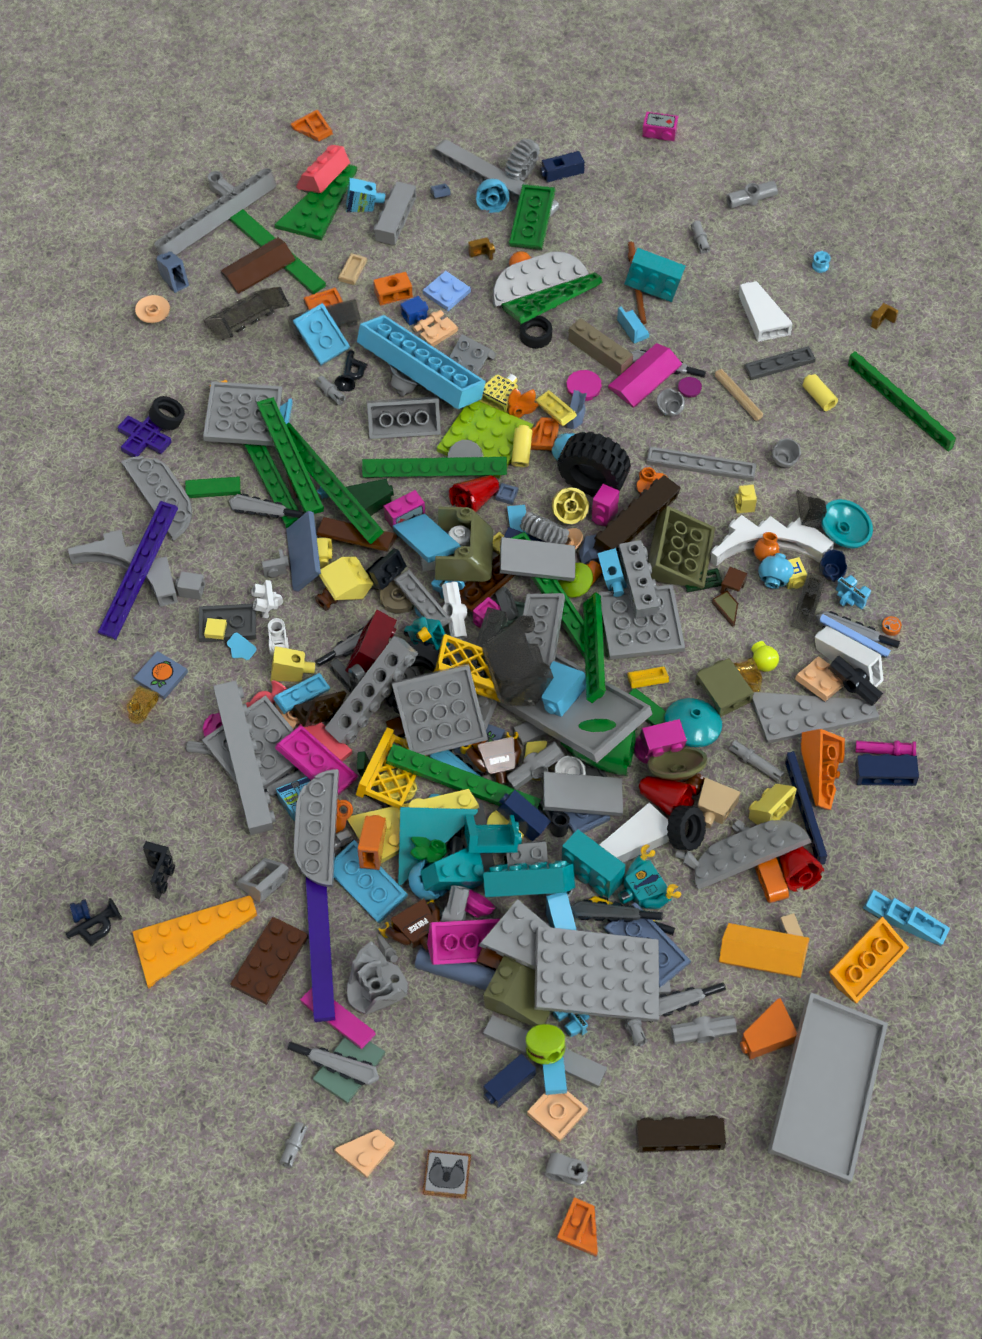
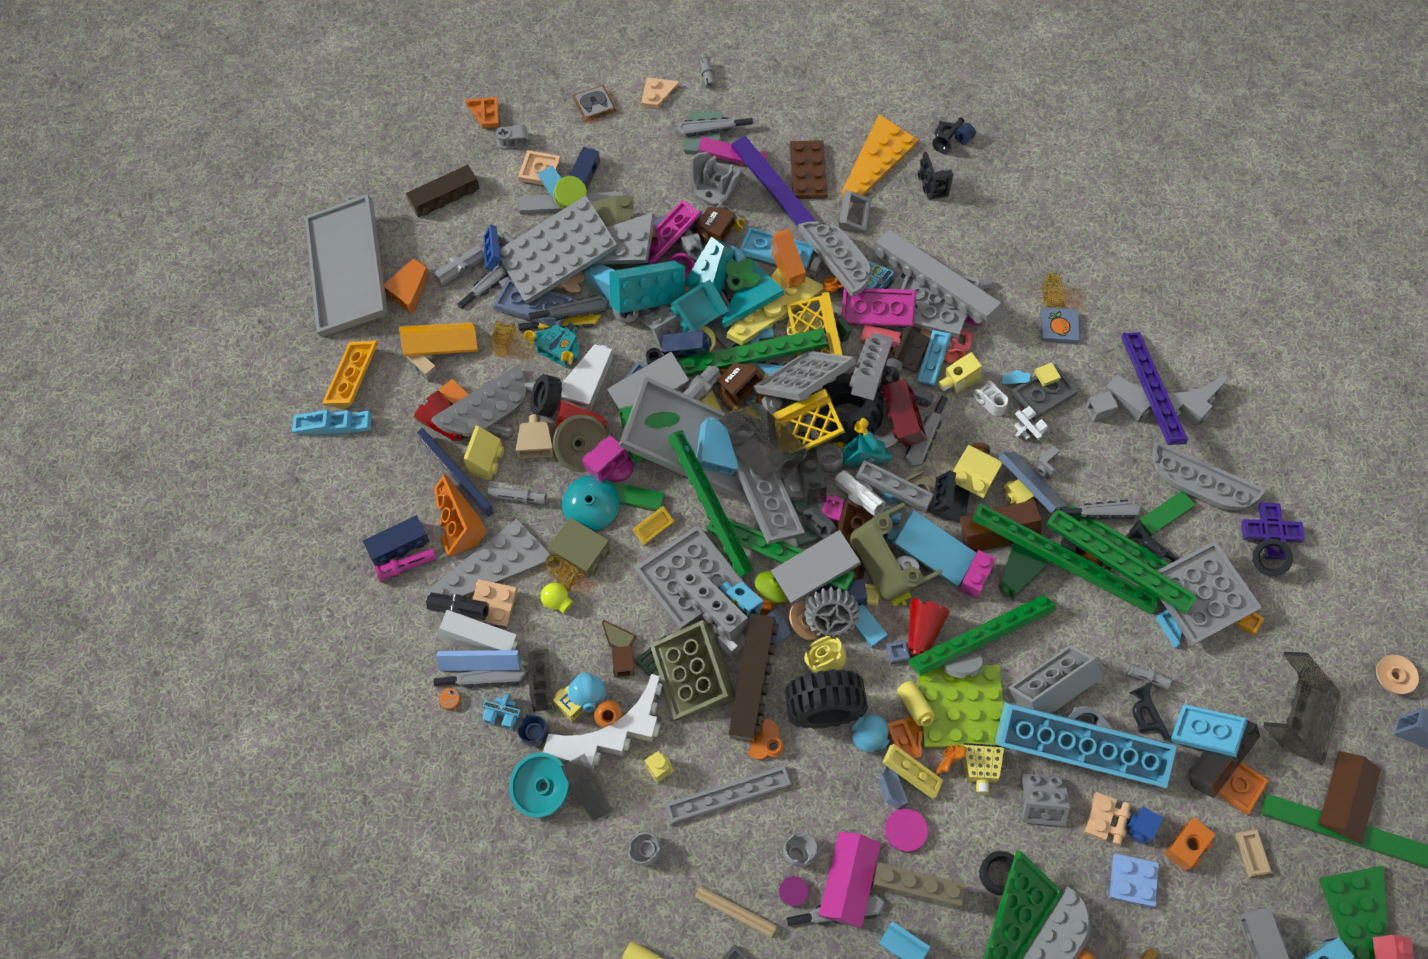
camera: 150 degrees right, 5 degrees up
teal brick [561,829,626,899] -> none
dark pink brick [591,484,619,527] -> none
none -> blue plate [483,224,501,271]
none -> clear yellow piece [491,321,515,356]
none -> black piece [1126,520,1179,562]

